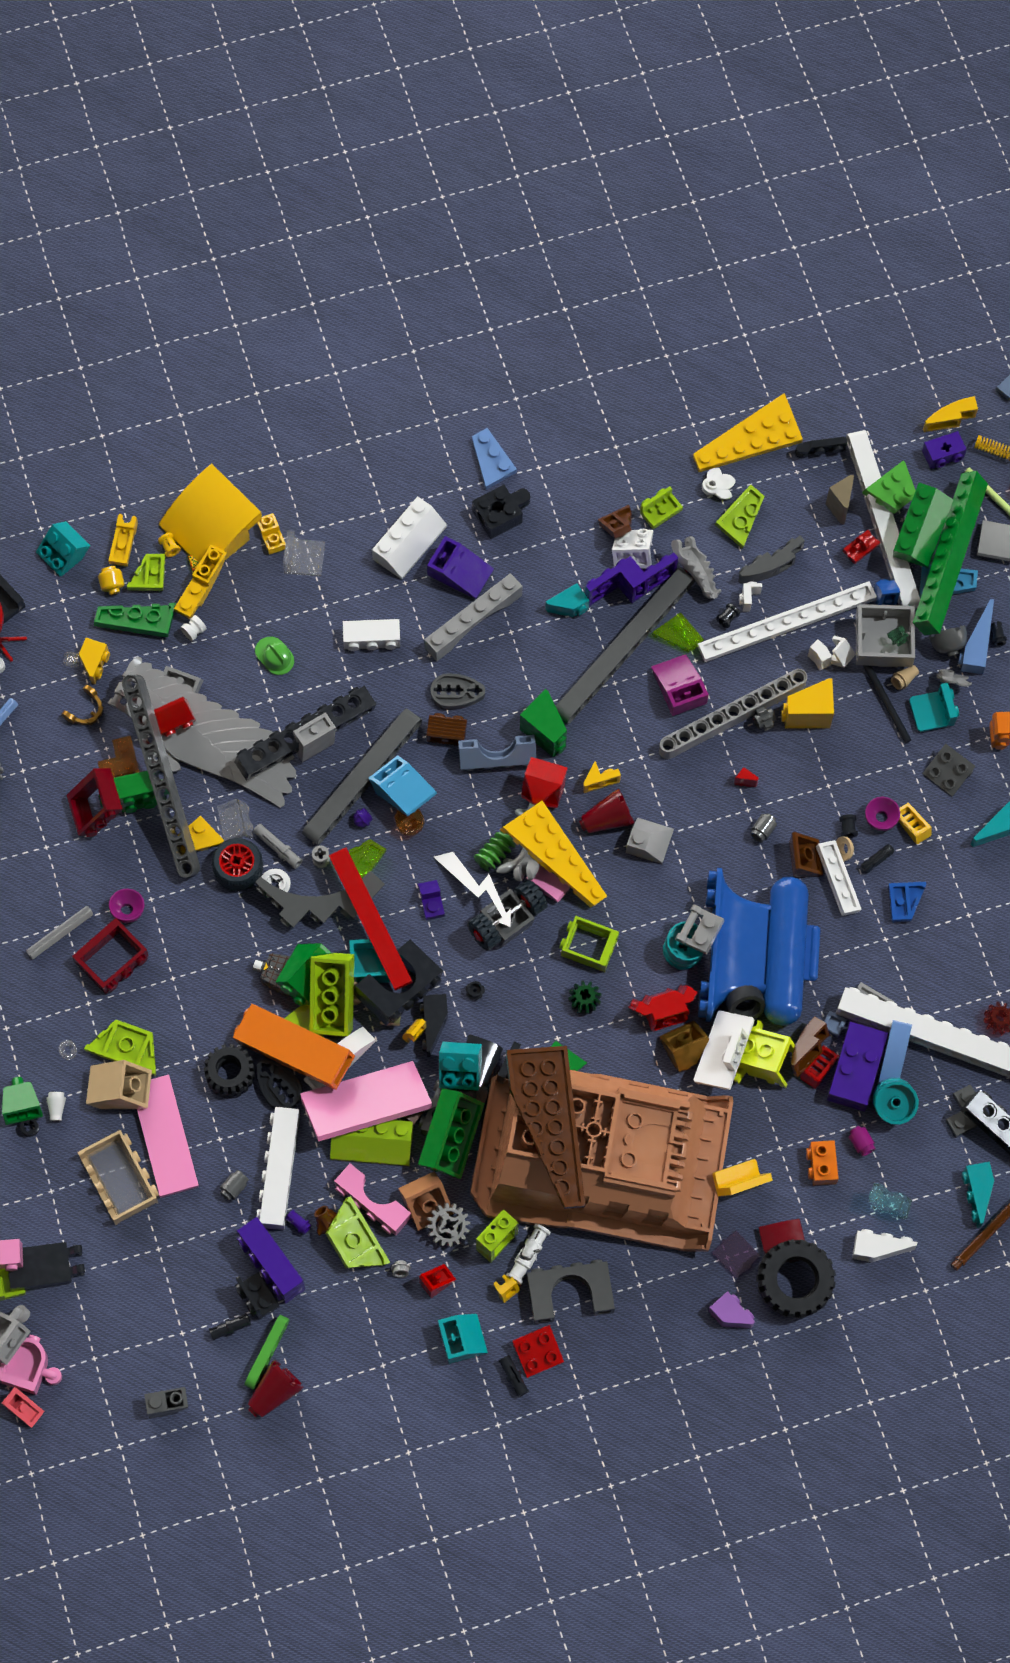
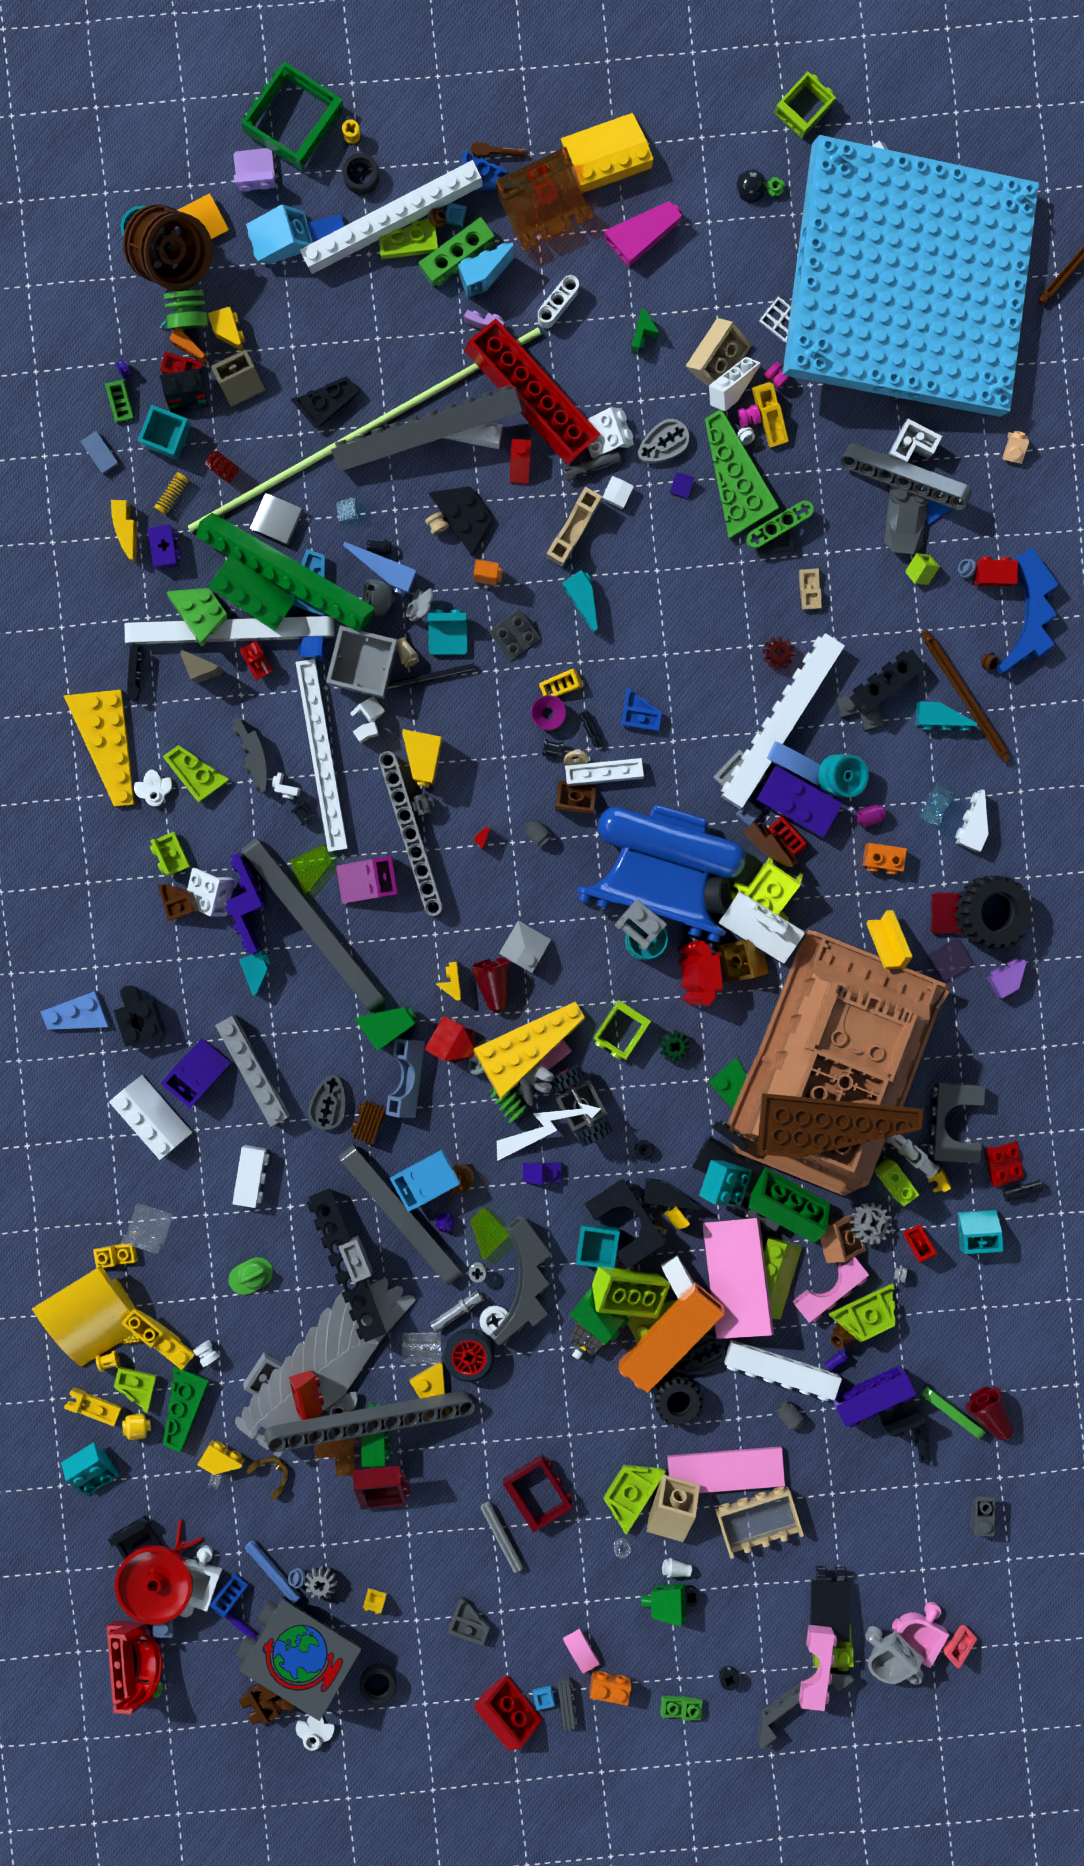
camera: 80 degrees left, 20 degrees up
magenta piece [109,889,144,923] -> none
red tile [329,847,412,991] -> none
light grey animal [671,536,721,599] -> none
clear green plate [887,626,909,646] -> none

